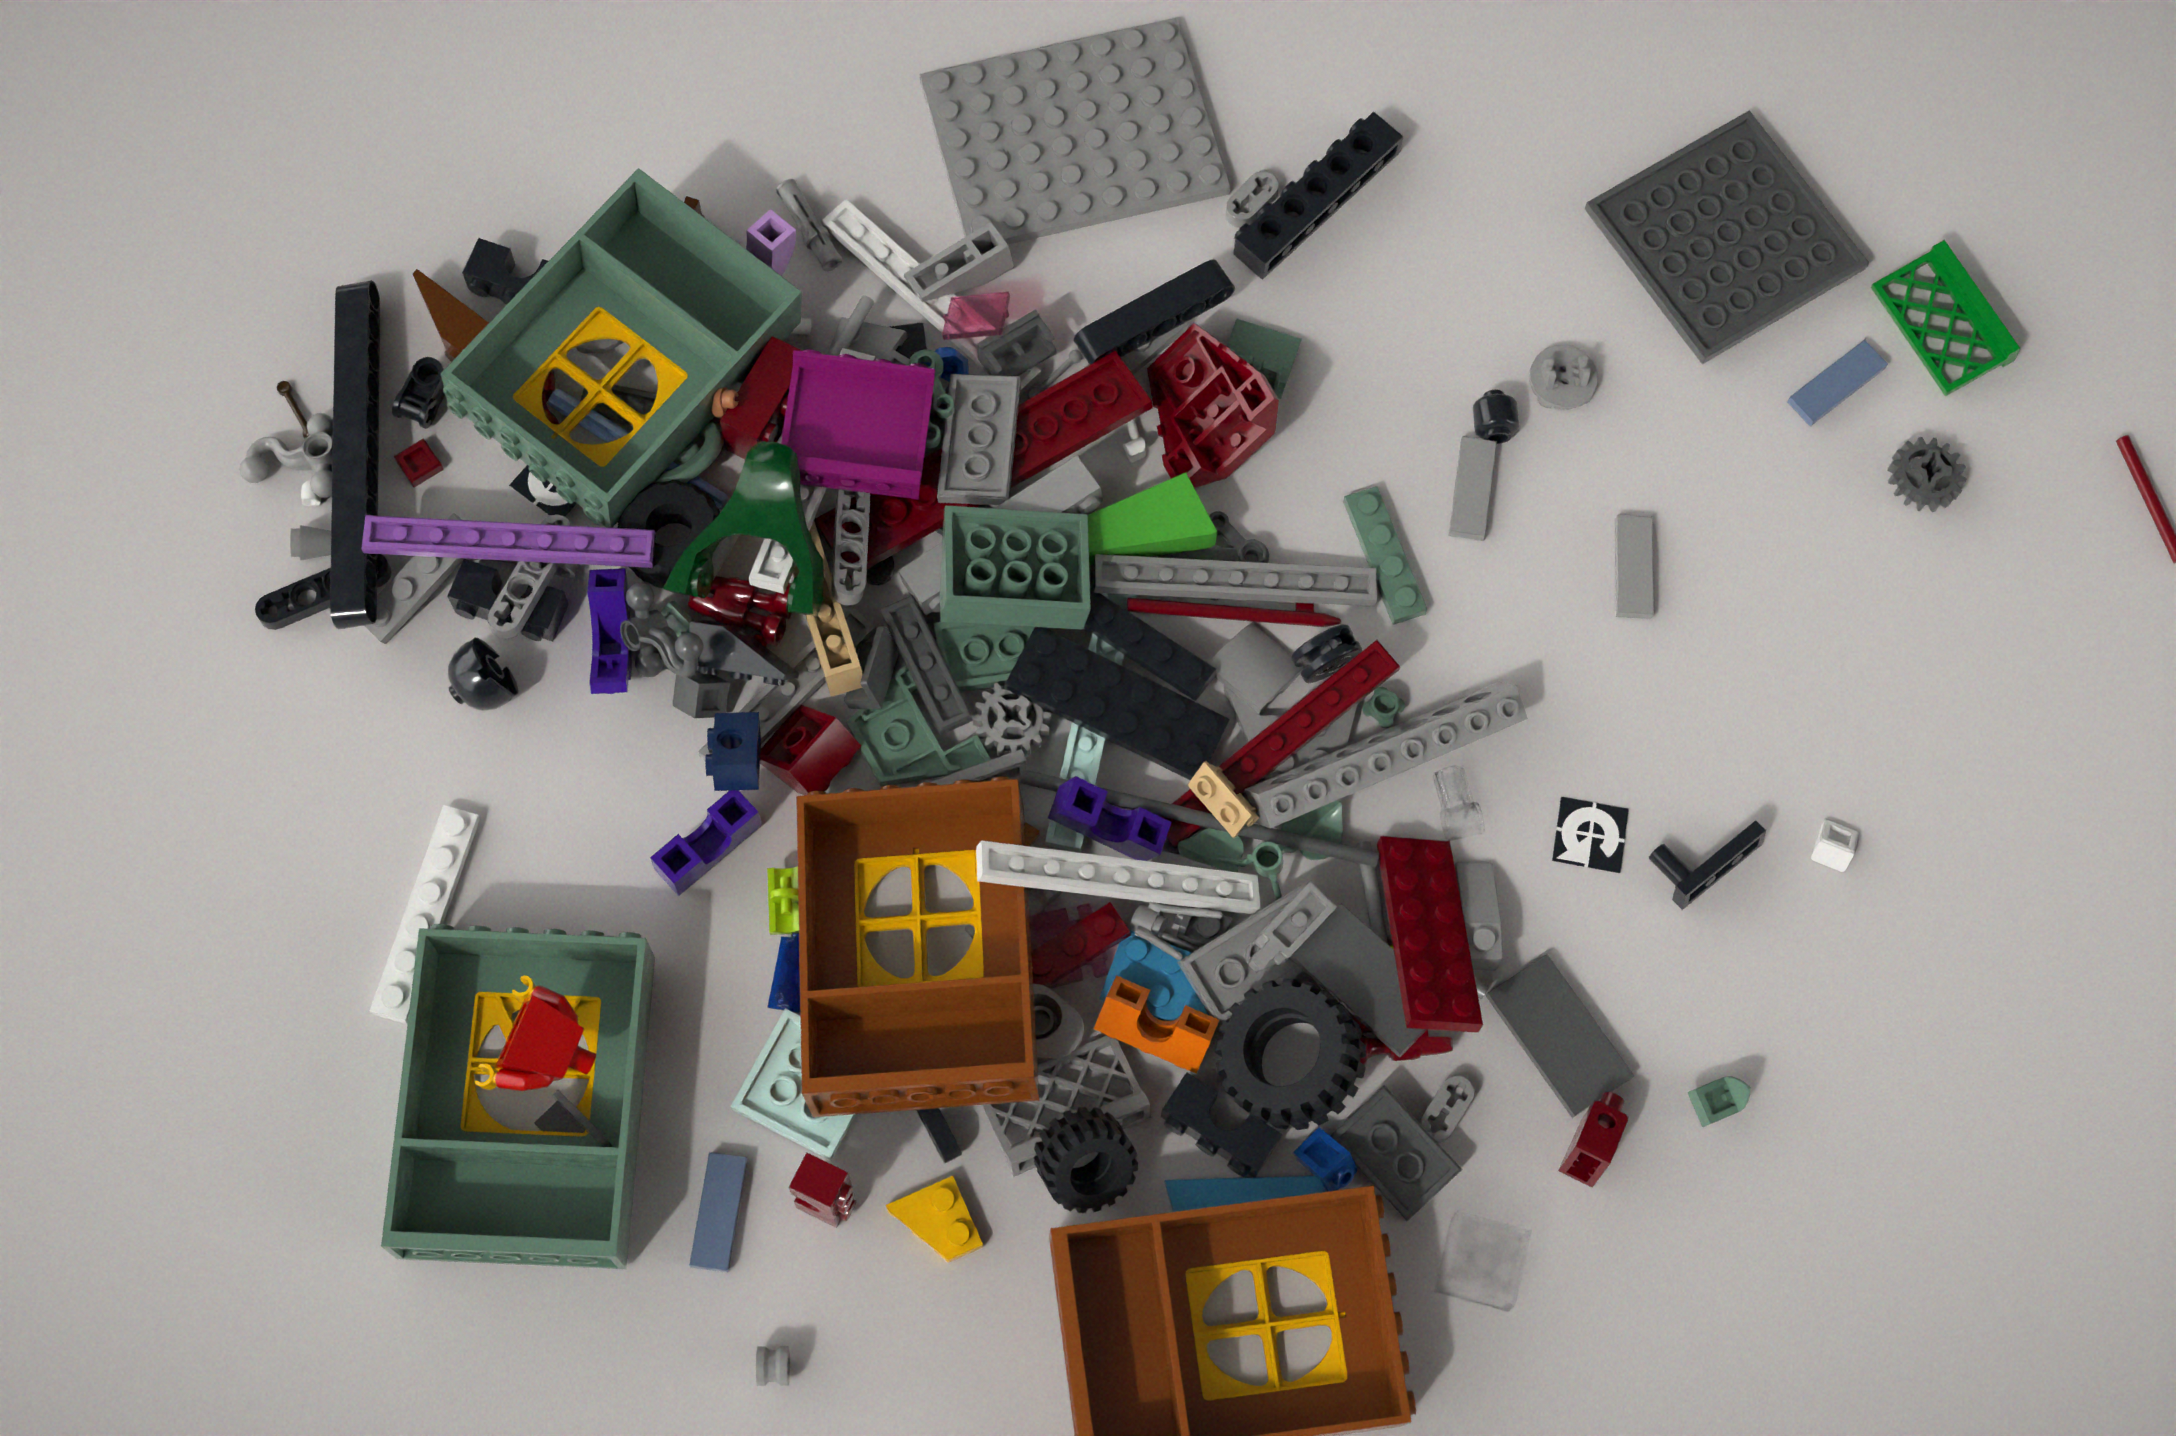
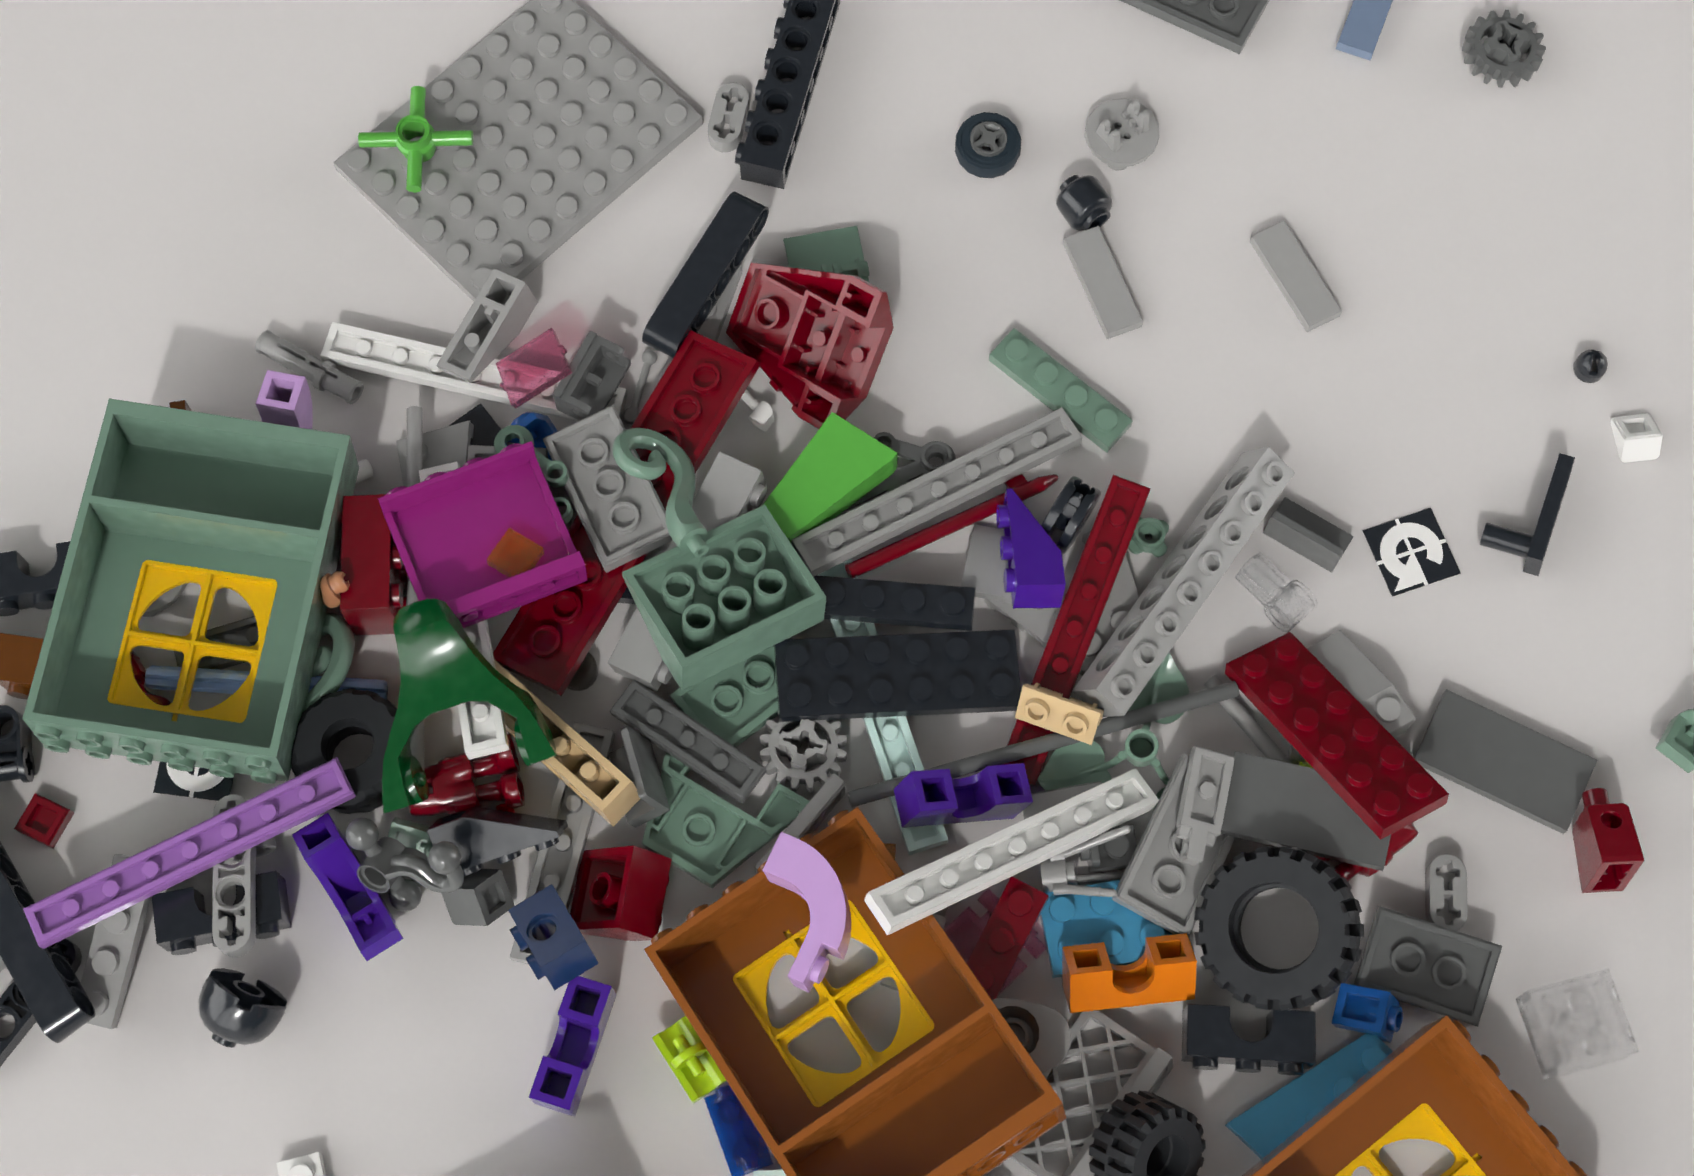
camera: 25 degrees left, 0 degrees up
light grey beam [831,489,870,606] -> none
none -> bright green bar [358,86,473,193]
none -> clear orange tile [486,528,544,578]
none -> sand green plant [612,428,709,557]
none -> lavender arch [763,832,851,993]
none -> black wheel [955,112,1021,178]
none -> dark purple slope [996,489,1066,609]
none -> dark grey panel [1263,497,1354,573]
none -> black hinge [1573,350,1608,383]

